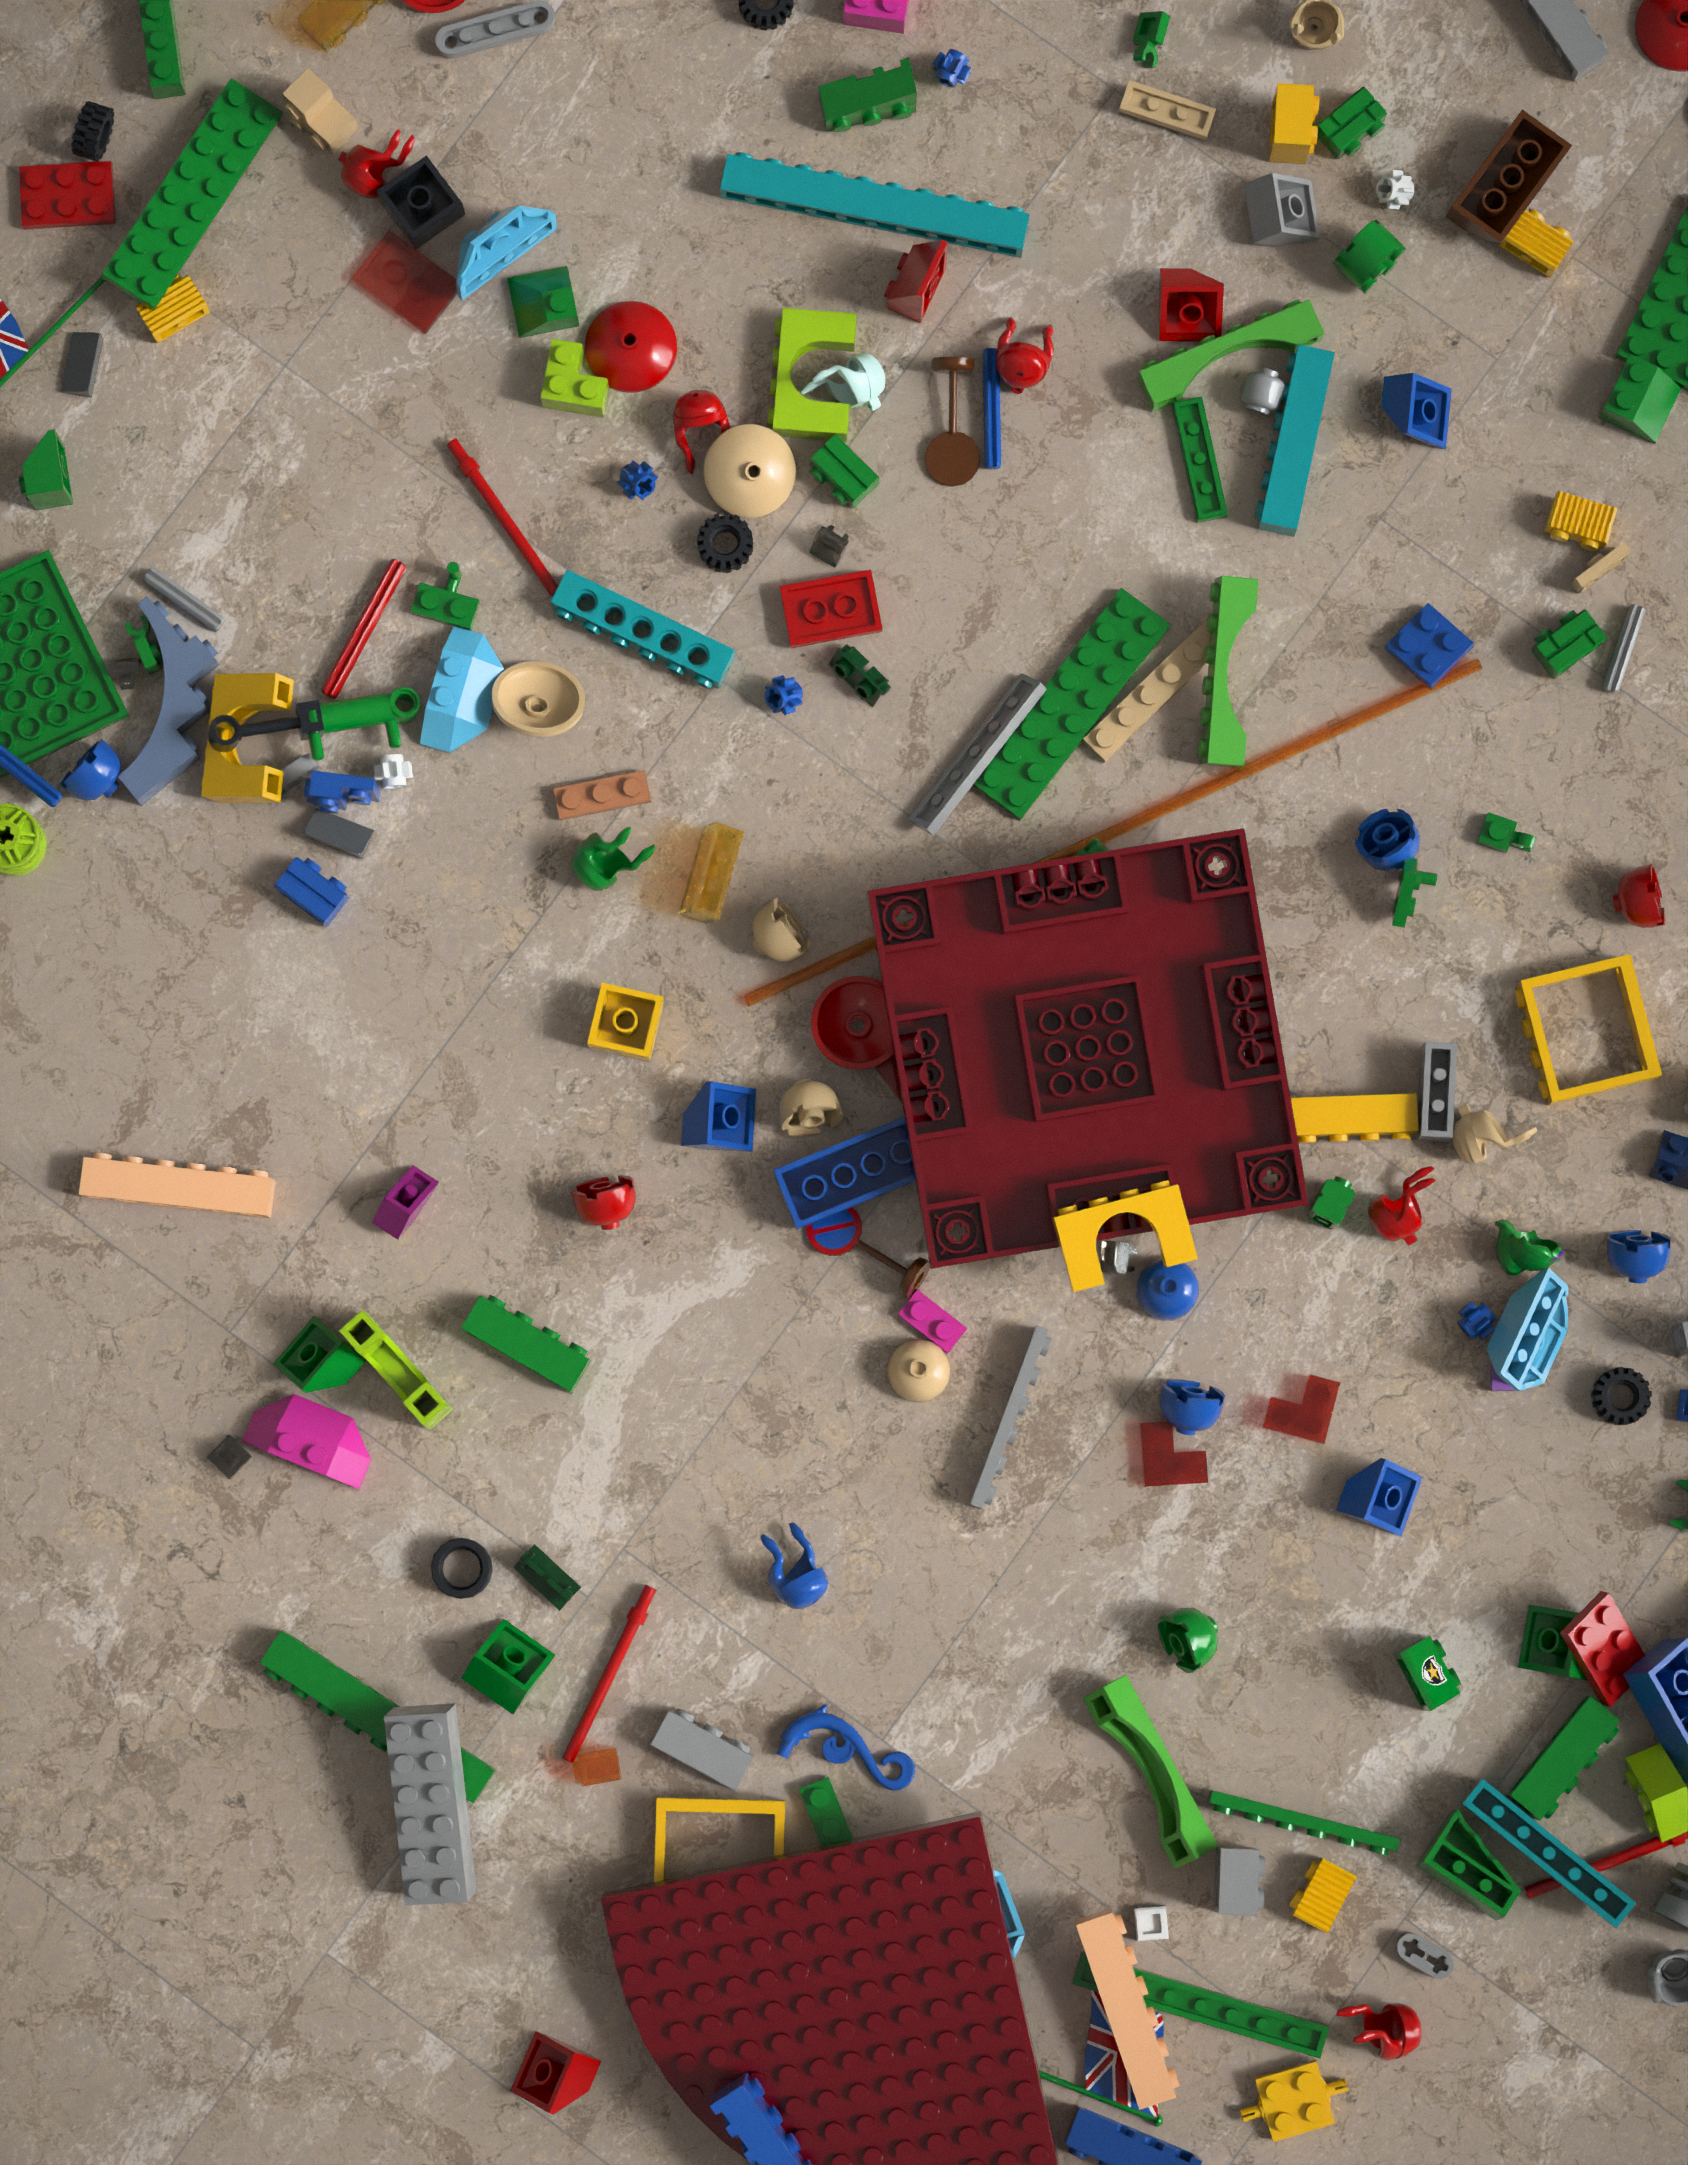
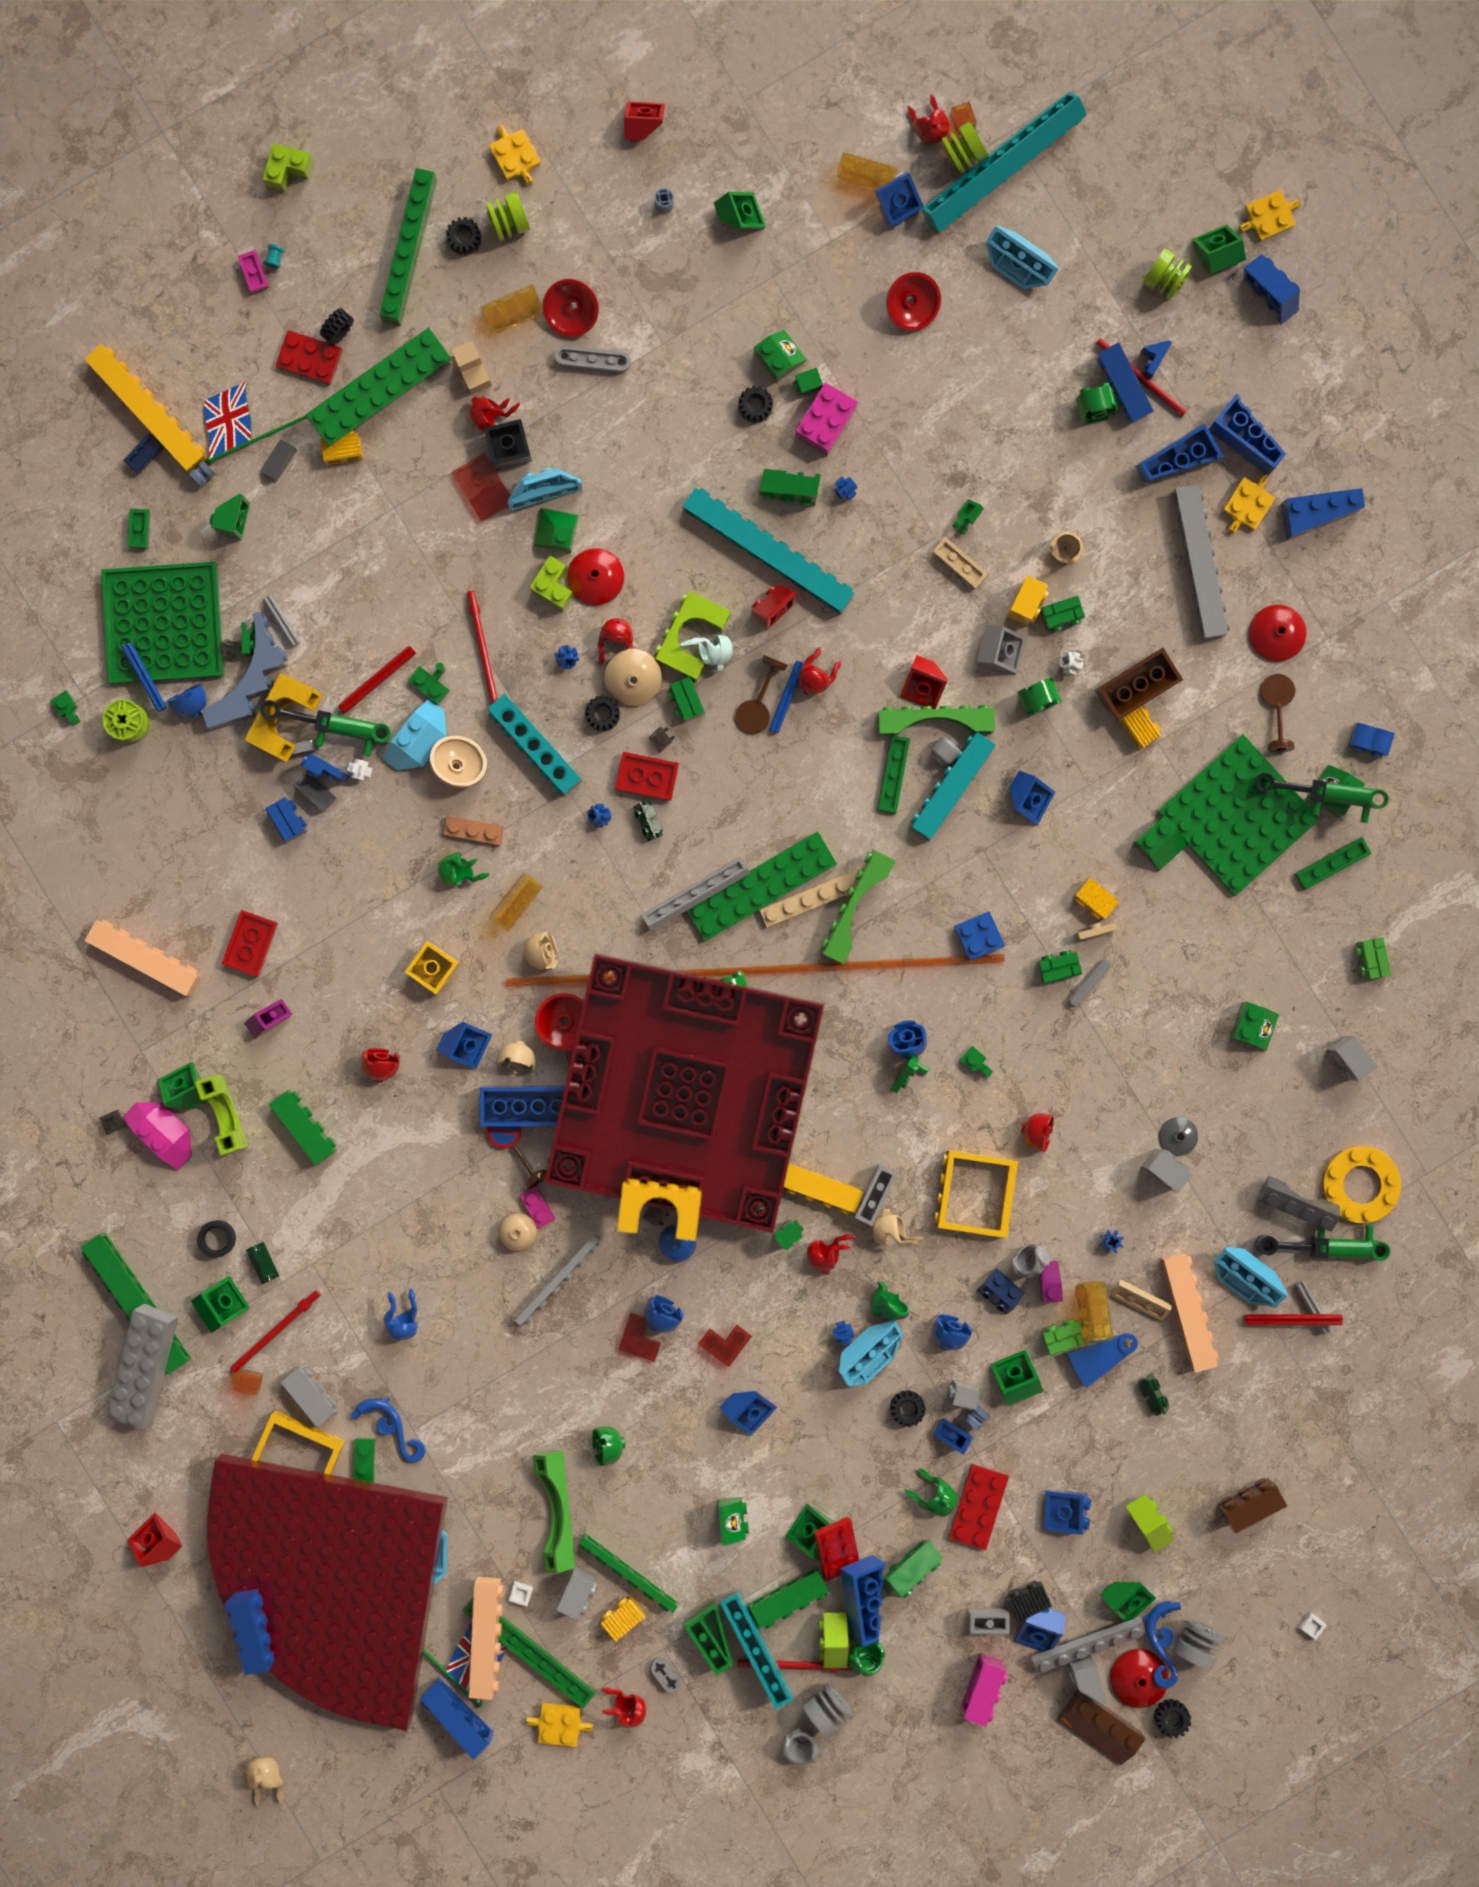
camera: 20 degrees right, 5 degrees up
none -> red plate [222,910,278,977]

